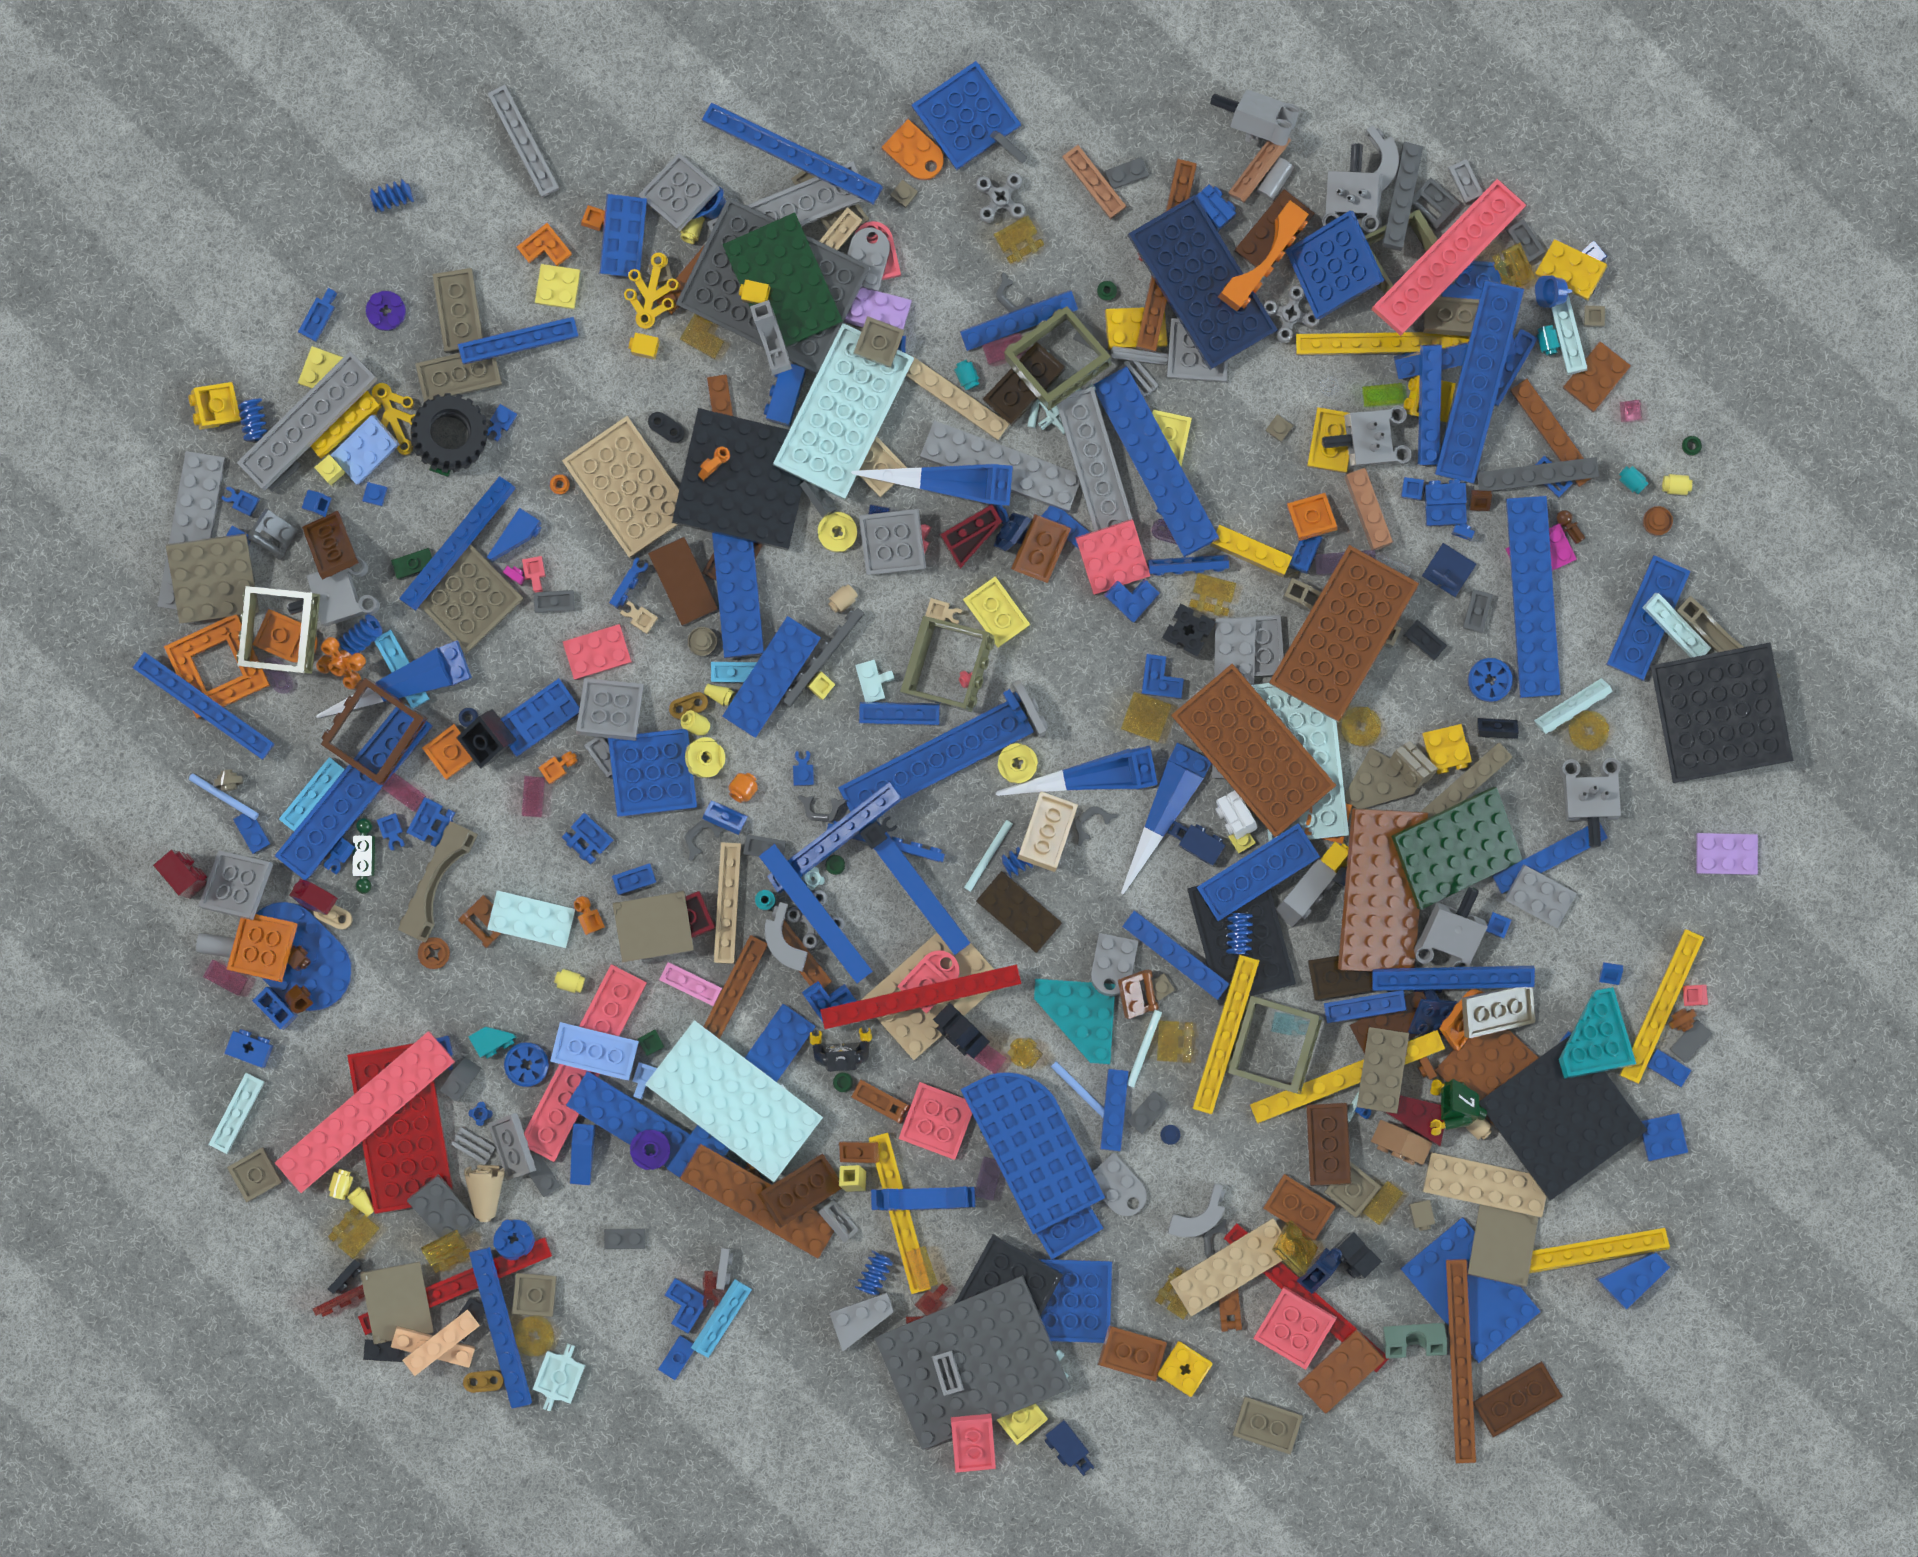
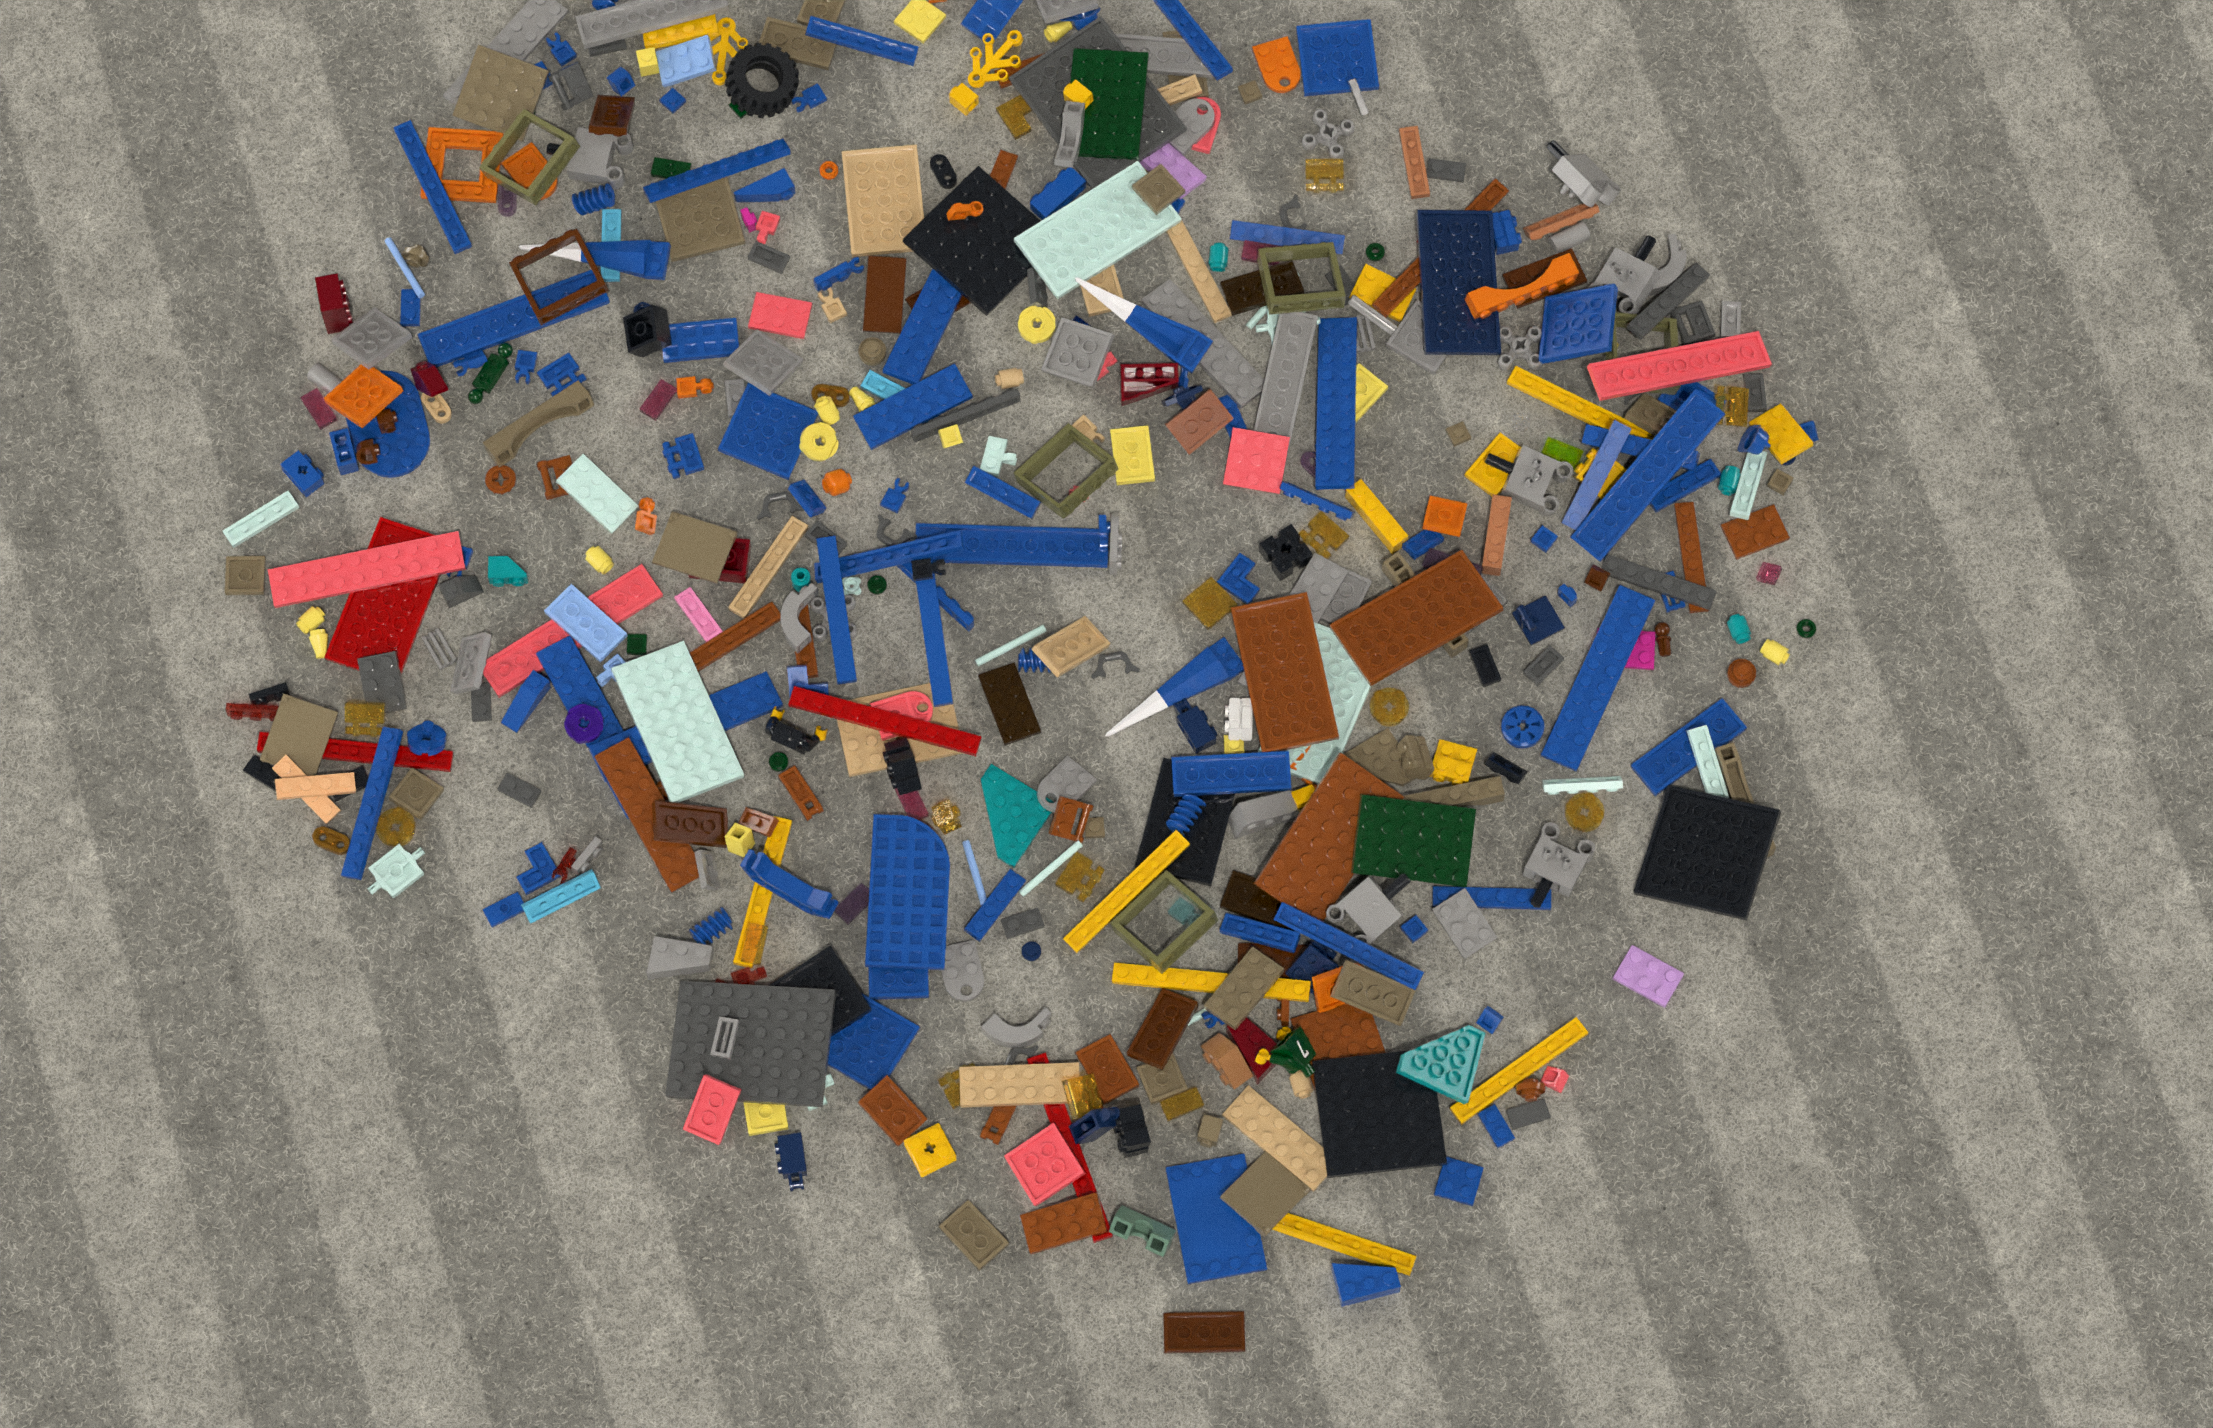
camera: 25 degrees right, 15 degrees down
medium azure plate [279,757,345,831] -> none
orange gear [316,637,366,690] -> none
clear yellow plate [328,1207,380,1259] -> none
clear pink plate [382,773,426,812] -> none
orange plate [422,724,473,780] -> none
tan cone [464,1165,505,1222] -> none
blue plate [469,1102,493,1126] -> none
blue wheel [504,1042,549,1087] -> none
blue plate [612,863,657,895] -> none
coral plate [898,1082,972,1160] -> none
blue plate [996,745,1158,796] -> none
light yellow plate [998,743,1038,784] -> none
blue plate [1104,579,1160,623] -> none
blue plate [1122,910,1230,1000] -> none
blue plate [1424,479,1467,526] -> none
dark orange plate [1446,1259,1476,1463] -> none

